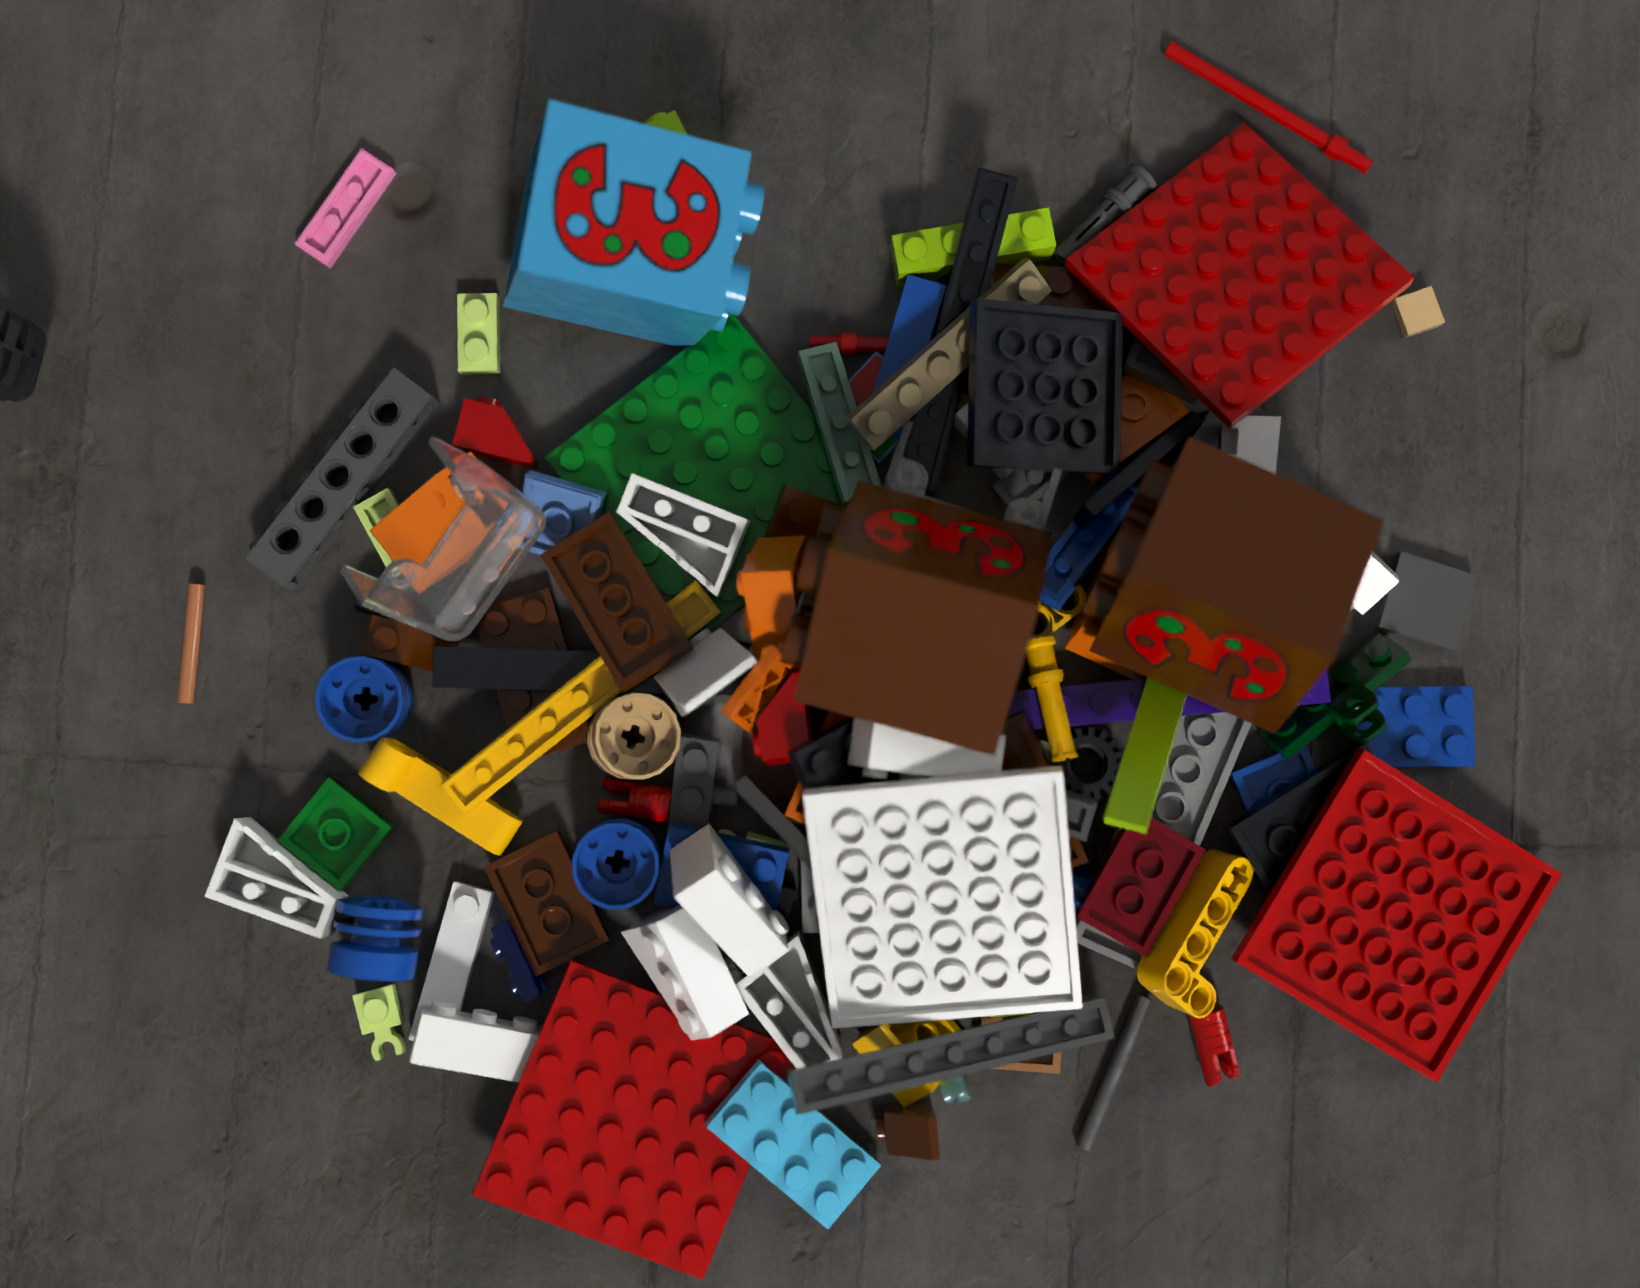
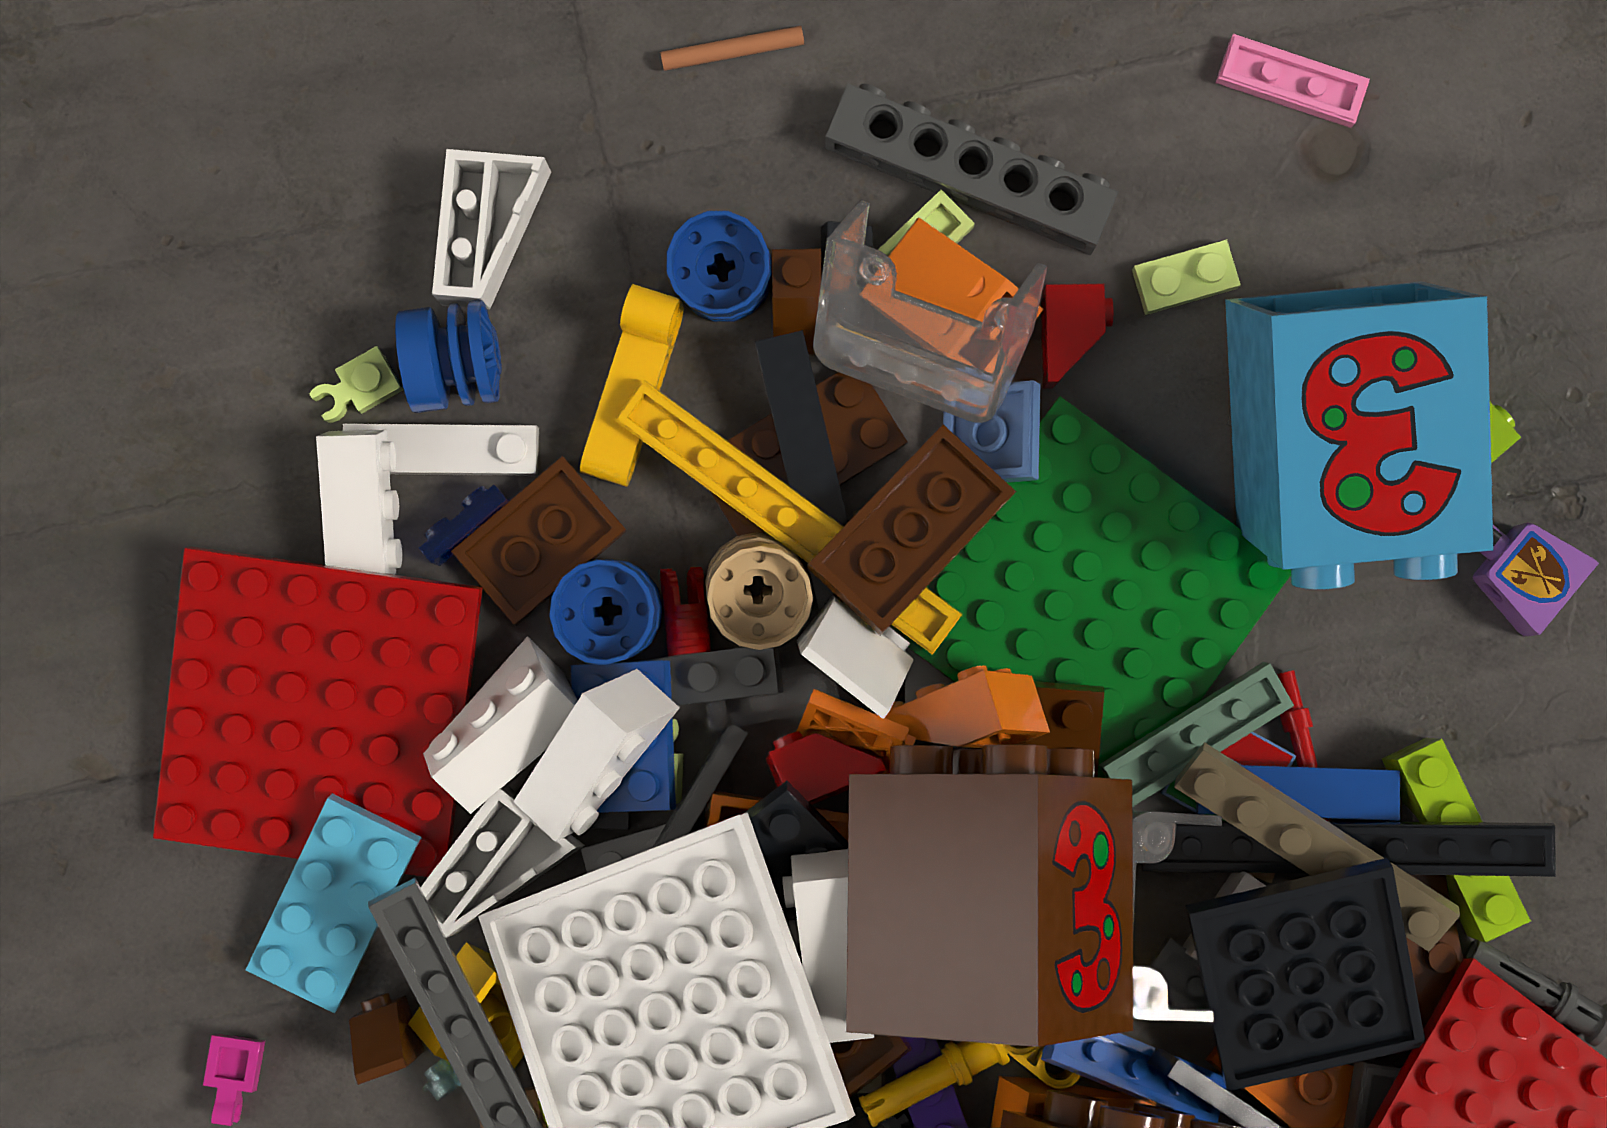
camera: 80 degrees right, 0 degrees up
green plate [277,777,395,891] -> none
white wedge [617,473,750,597] -> none
none -> dark pink plate [203,1034,265,1126]
none -> torso [1473,522,1599,637]

